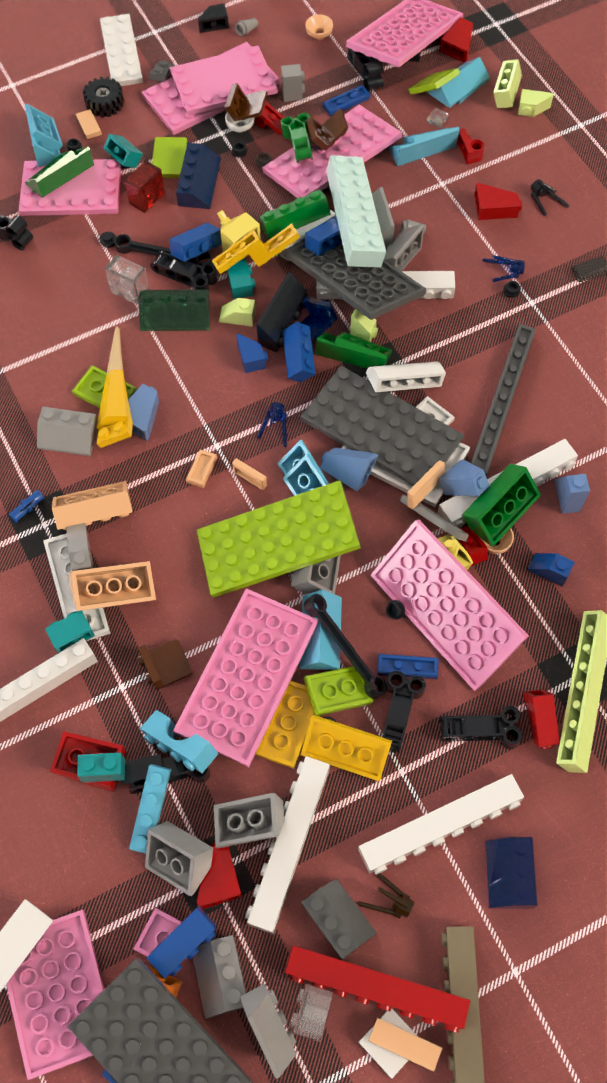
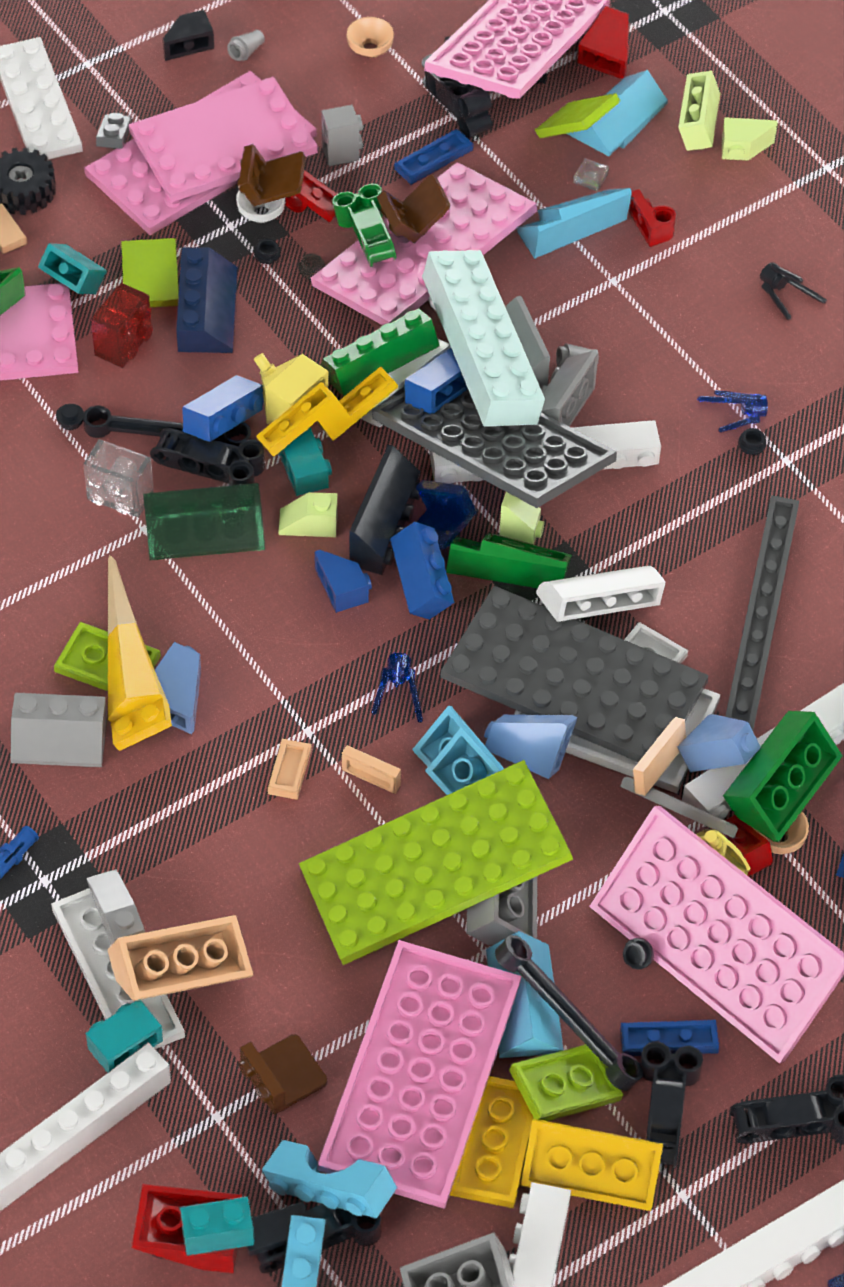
camera: 10 degrees left, 10 degrees down
light nougat slope [52,481,133,530] -> none
red slope [474,183,522,220] -> none

